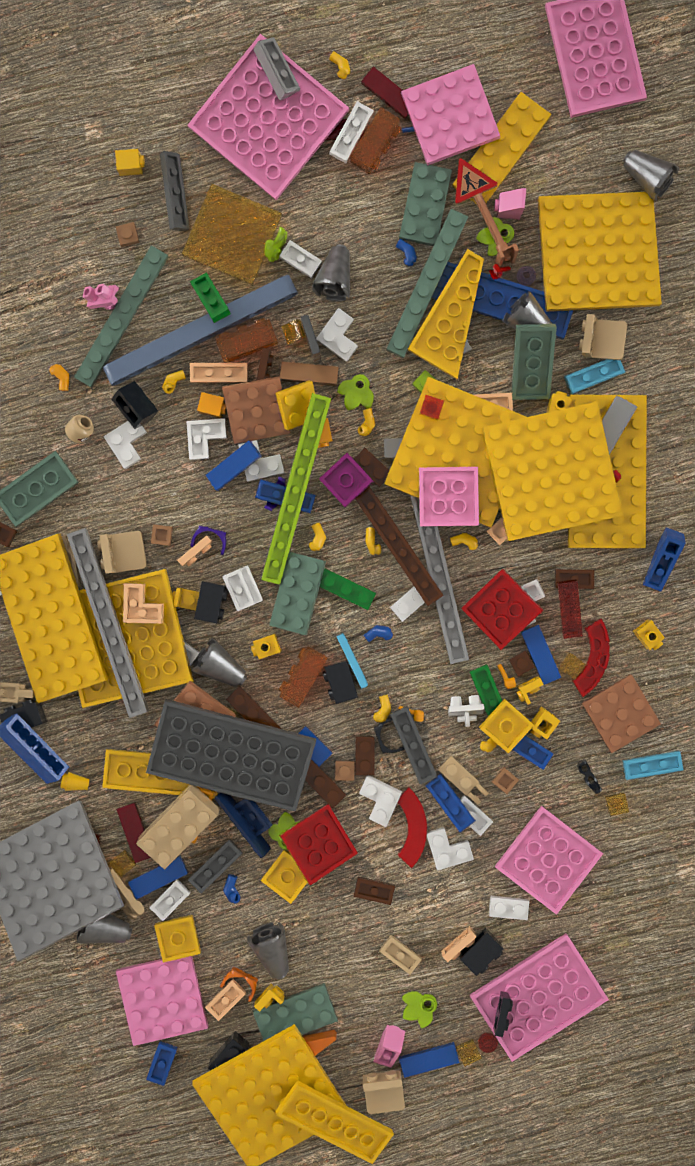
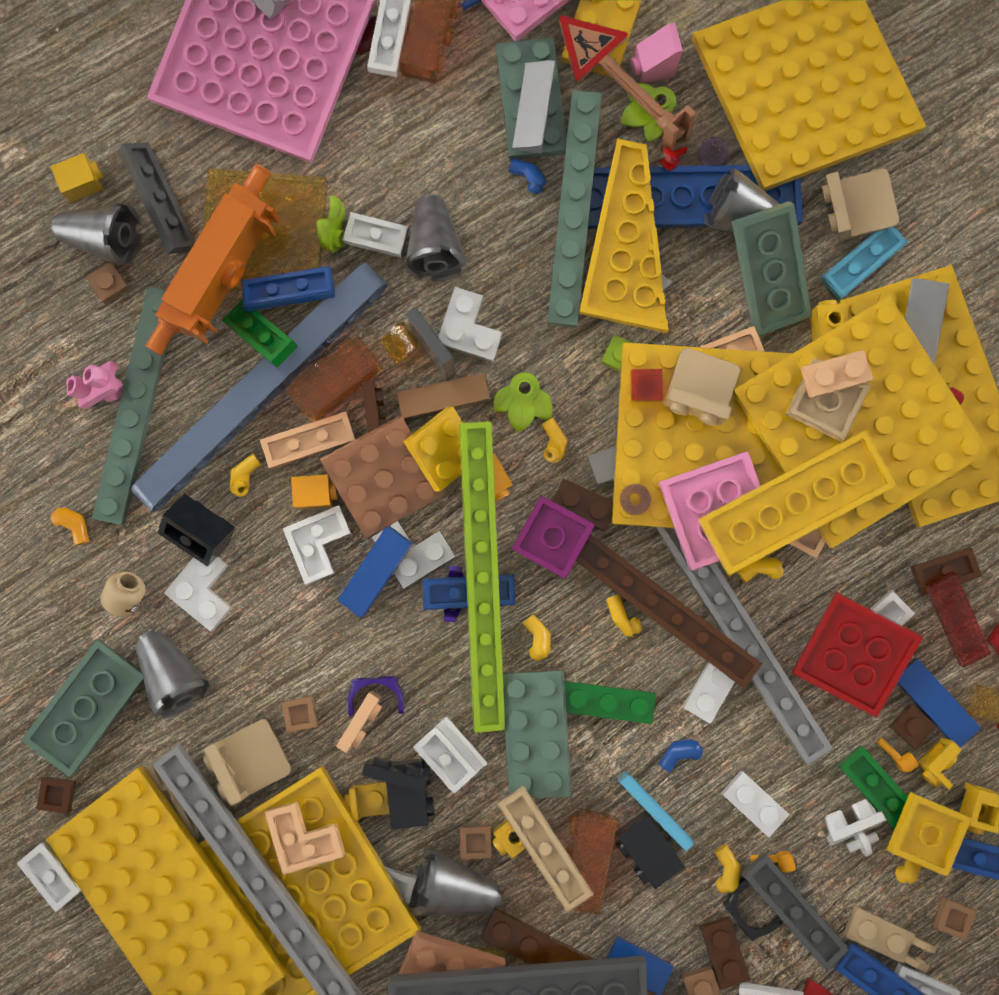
camera: 20 degrees left, 5 degrees down
none -> flat silver cone [51,204,141,265]
none -> flat silver cone [135,630,212,719]
none -> orange brick [145,163,281,356]
none -> blue tile [241,266,335,312]
none -> black plate [361,757,429,792]
none -> medium nougat plate [460,825,492,860]
none -> tan tile [497,785,594,913]
none -> light grey slope [512,60,555,154]
none -> plate [619,484,651,515]
none -> tan bracket [663,348,740,426]
none -> yellow plate [697,430,897,575]
none -> white plate [721,771,790,837]
none -> tan tile [785,358,871,442]
none -> light nougat plate [800,350,873,399]

